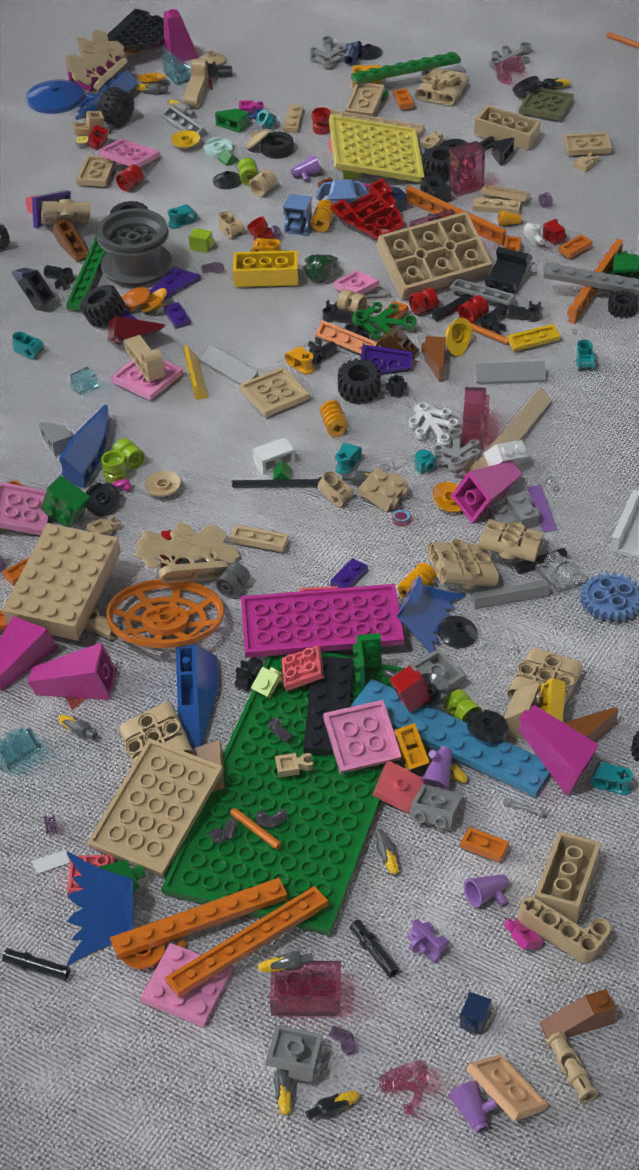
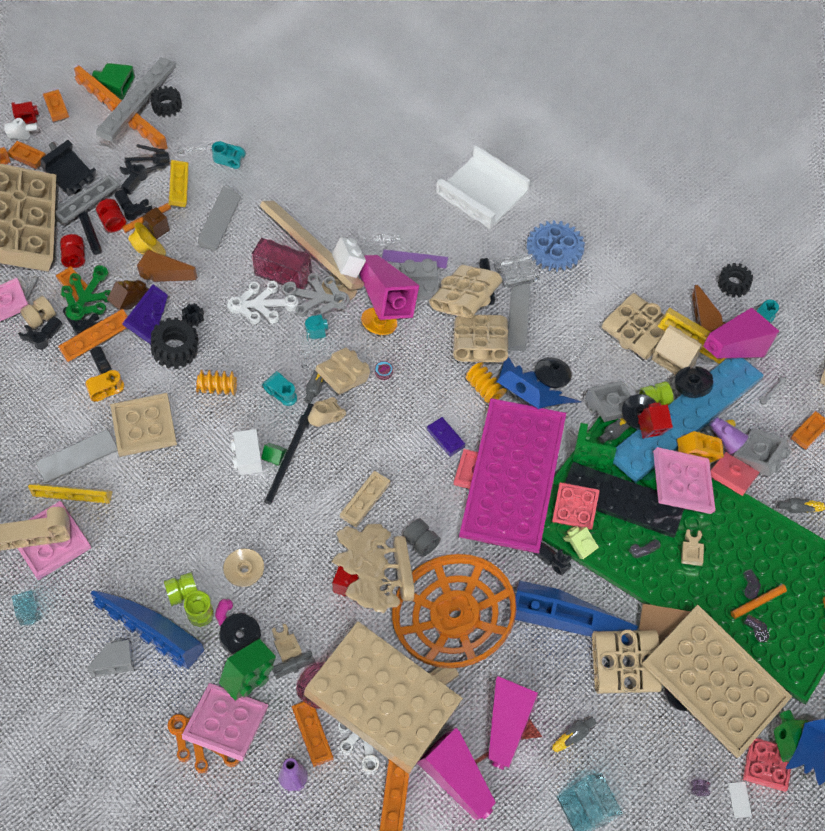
camera: 75 degrees left, 15 degrees up
none -> black plant [125,144,170,173]
none -> reddish brown brick [142,207,170,239]

